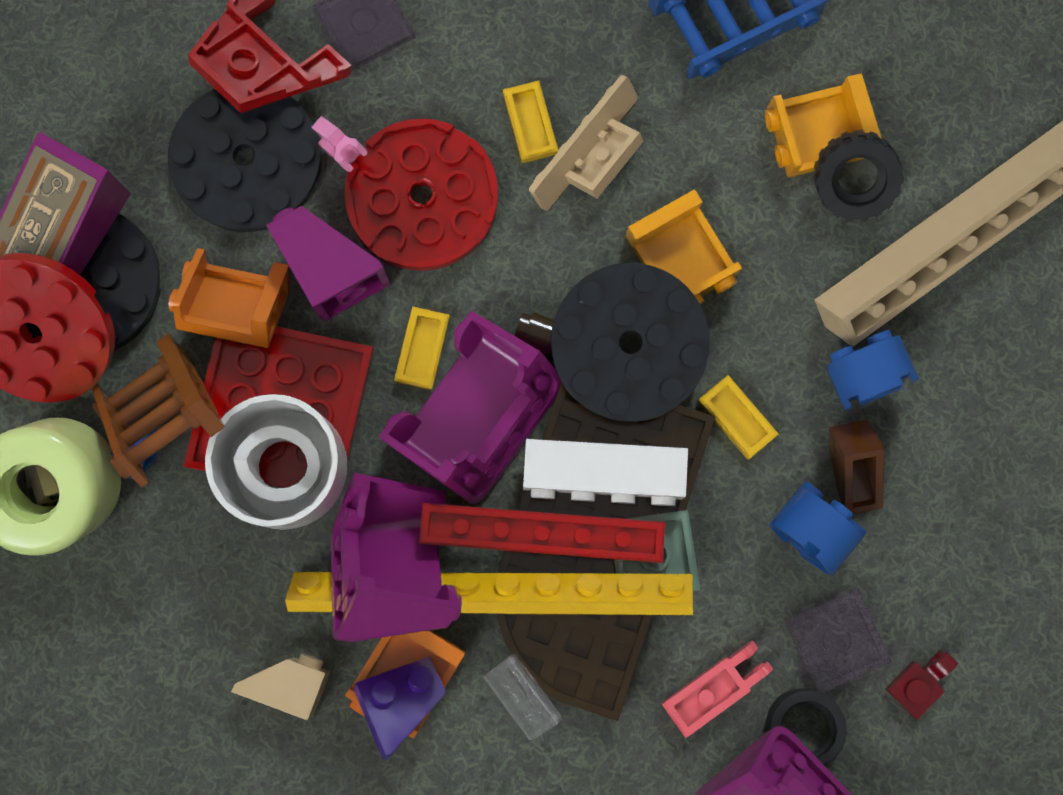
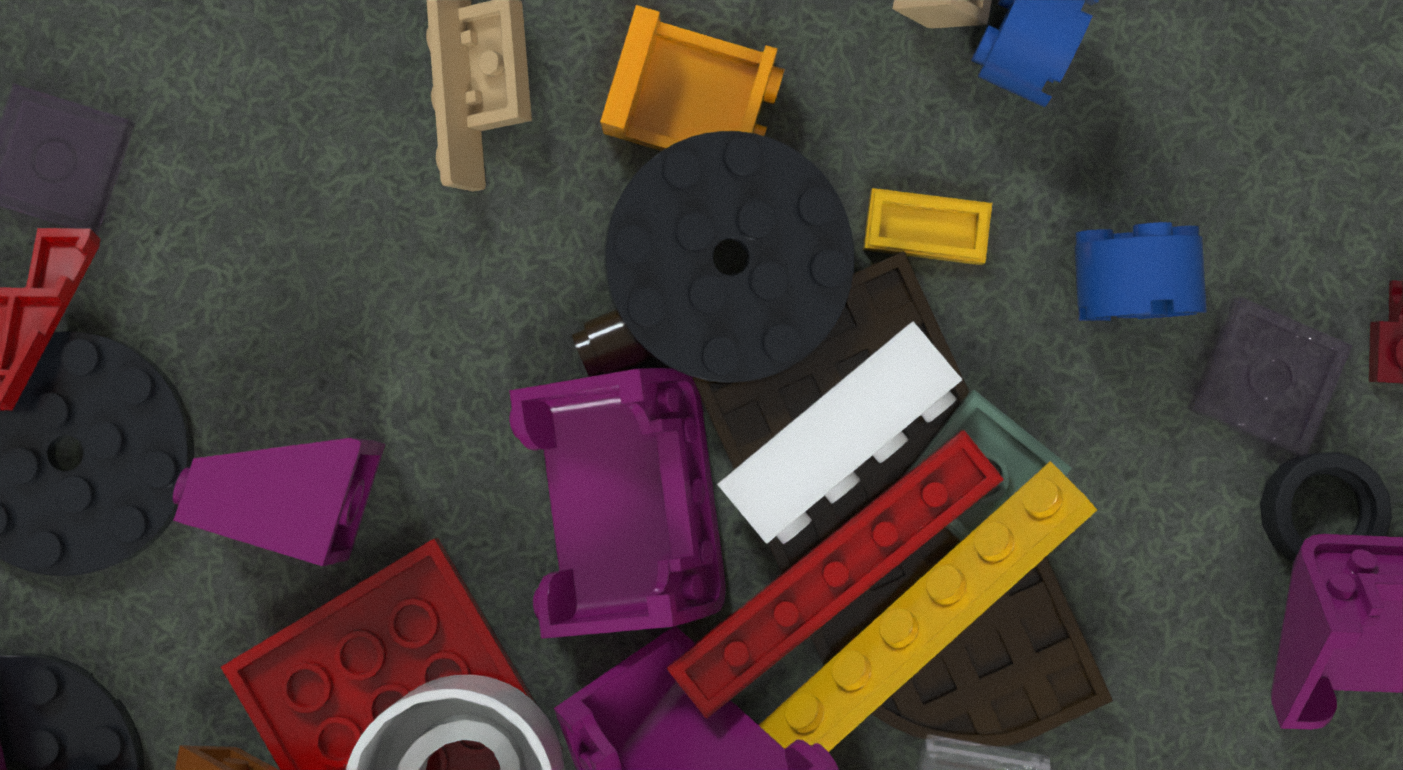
camera: 40 degrees left, 5 degrees up
orange panel [169,248,290,348] -> none
bright pink plate [311,116,367,172] -> none
red plate [345,119,498,271] -> none
yellow tile [394,306,450,391] -> none
yellow tile [503,80,558,163] -> none
coral hinge [661,641,773,738] -> none
reddish brown slope [829,419,884,514] -> none

